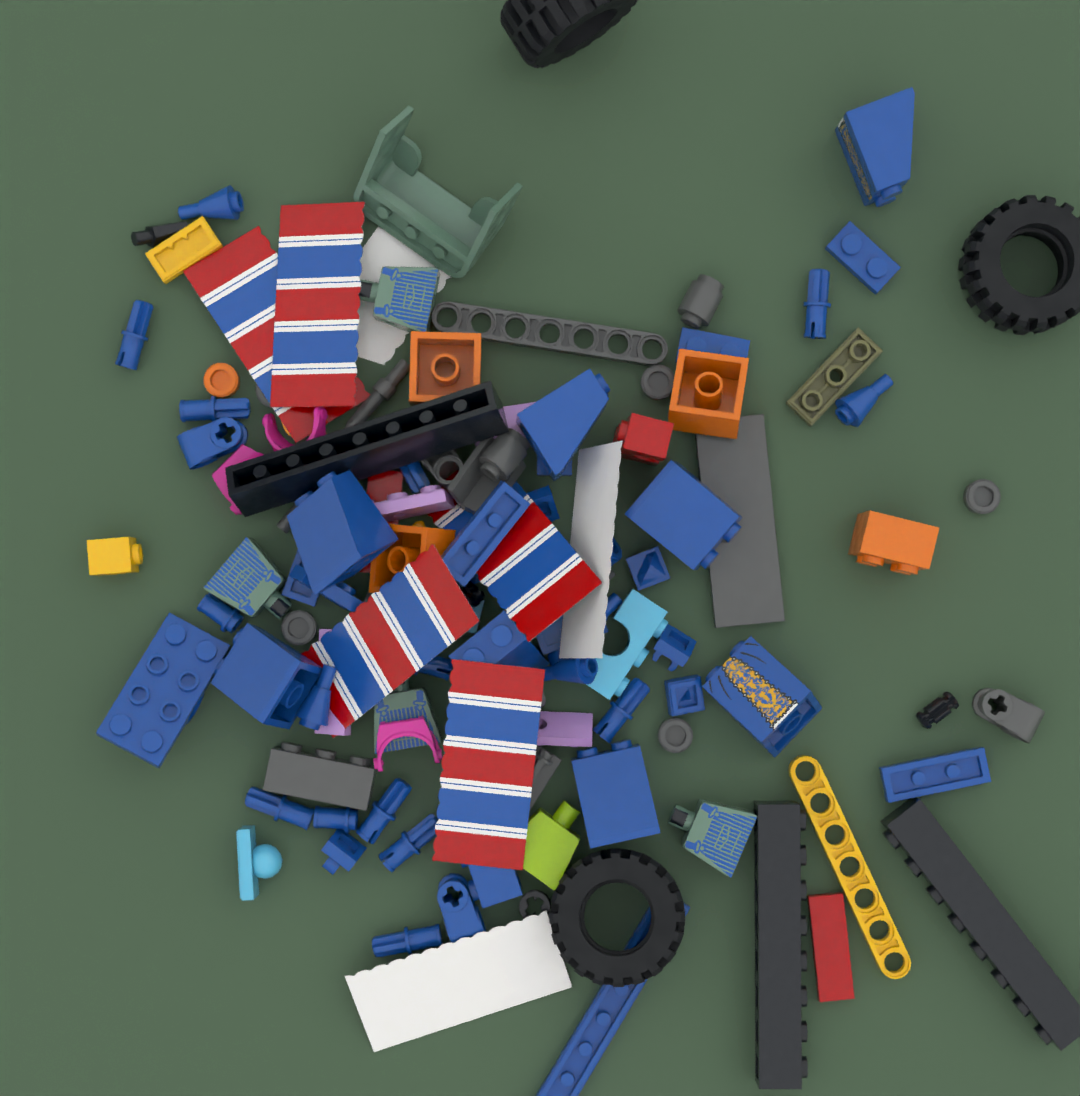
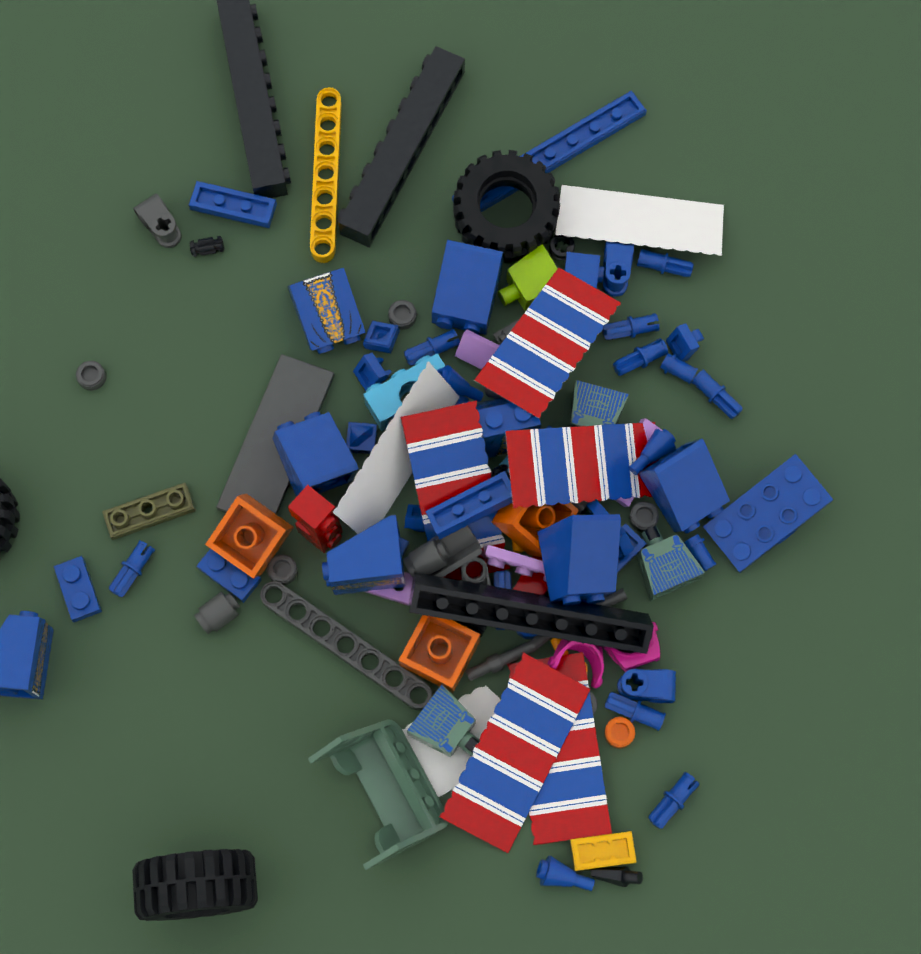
camera: 155 degrees left, 15 degrees down
yellow brick [87,537,143,576] -> none
medium azure tile [236,825,282,901] -> none
dark grey brick [263,742,377,811] -> none
dark pink helmet [373,716,443,772] -> none
torso [668,799,758,878] -> none
red tile [807,892,855,1002] -> none
blue cone [835,374,893,427] -> none
orange brick [848,510,939,575] -> none

